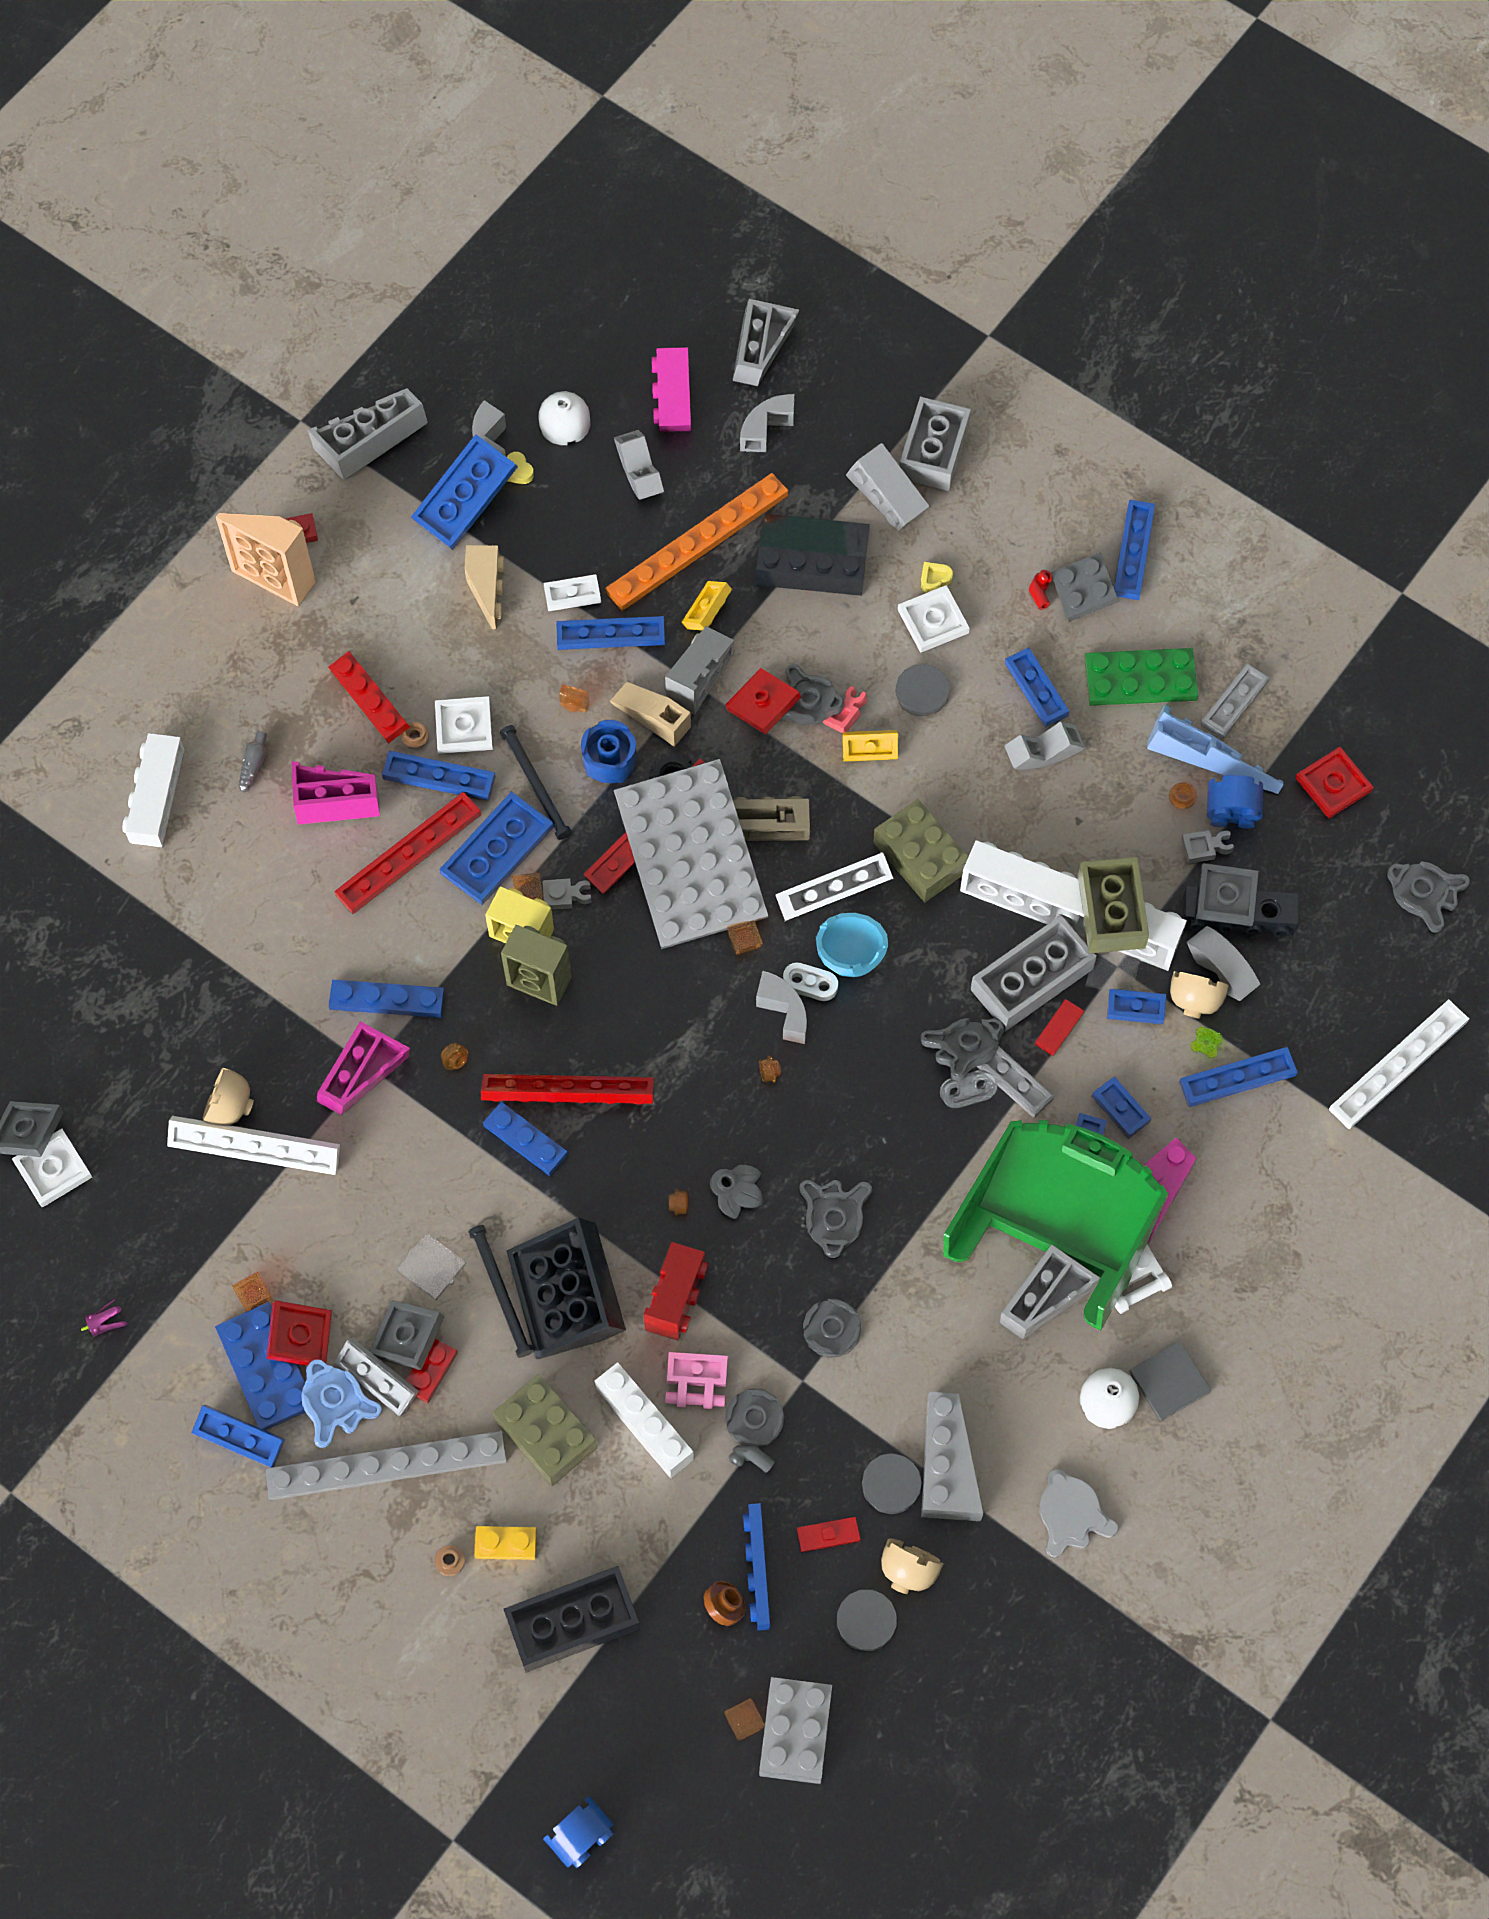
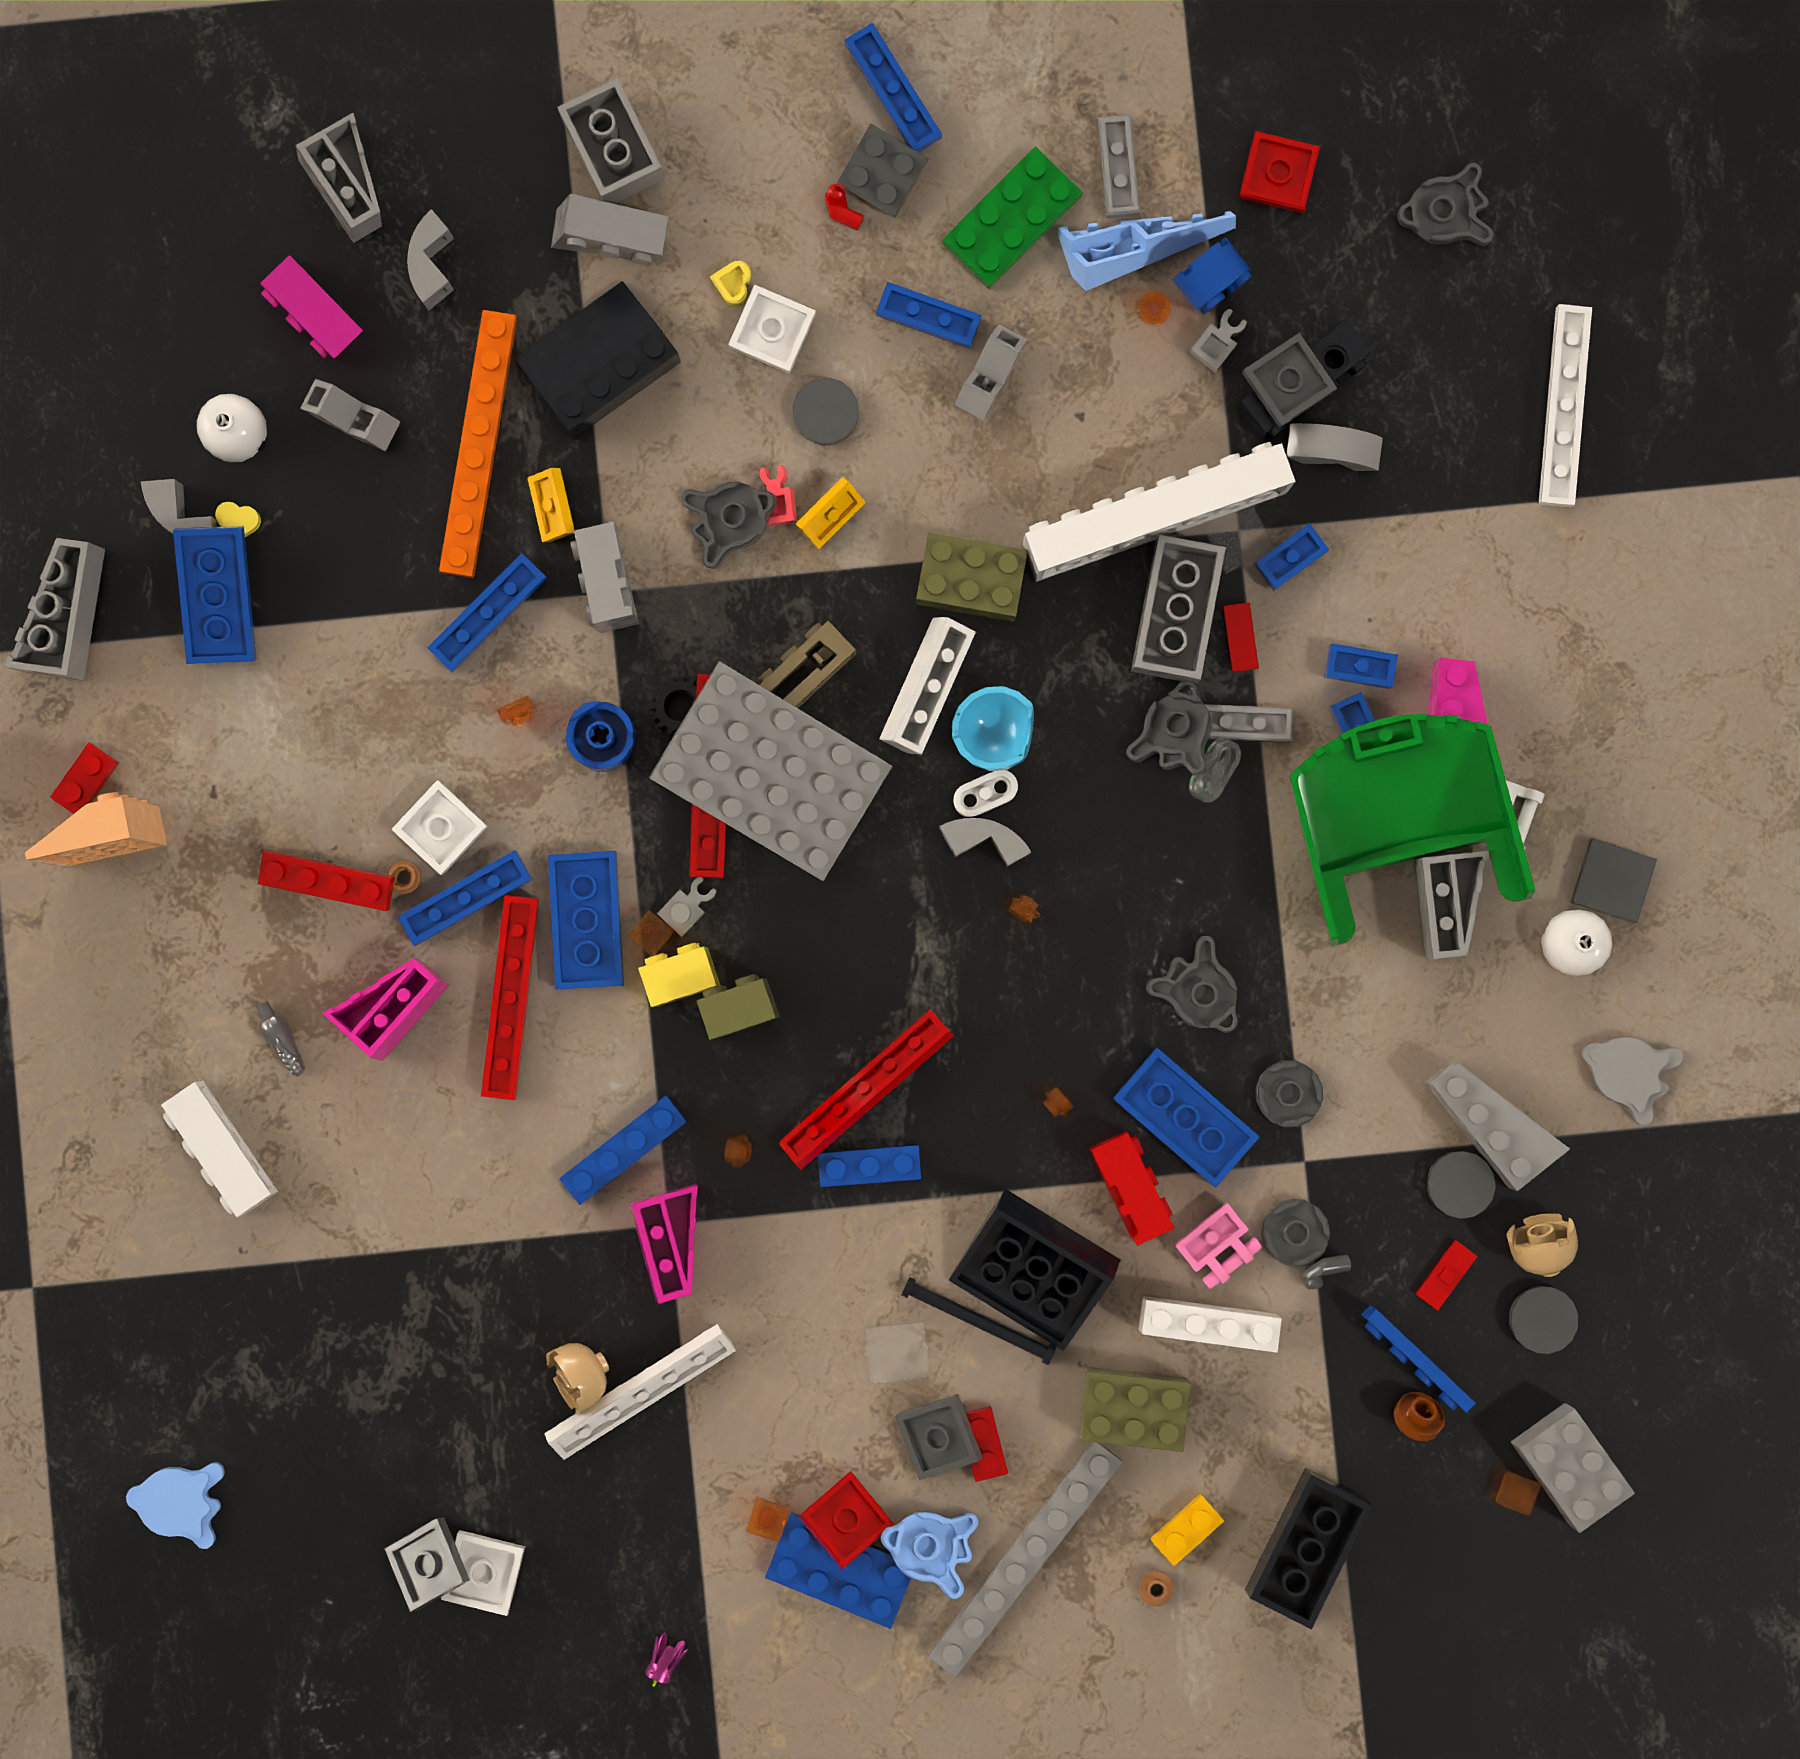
camera: 45 degrees left, 20 degrees up
plate [191,1405,285,1468] -> none
light grey tile [333,1338,419,1416] -> none
tan slope [465,545,504,629] -> none
black bar [500,725,572,840] -> none
blue brick [543,1796,614,1868] -> none
white plate [544,575,601,611] -> none
tan slope [610,682,691,747] -> none
dark grey plate [710,1165,763,1219] -> none
red plate [725,668,801,735] -> none
clear orange plate [727,920,763,955] -> none
olive brick [1078,857,1149,953] -> none
tan cylinder [1170,971,1229,1019] -> none
blue plate [1179,1047,1297,1107] -> none
clear neon green plate [1190,1027,1223,1058] -> none
none -> blue plate [1112,1048,1260,1188]

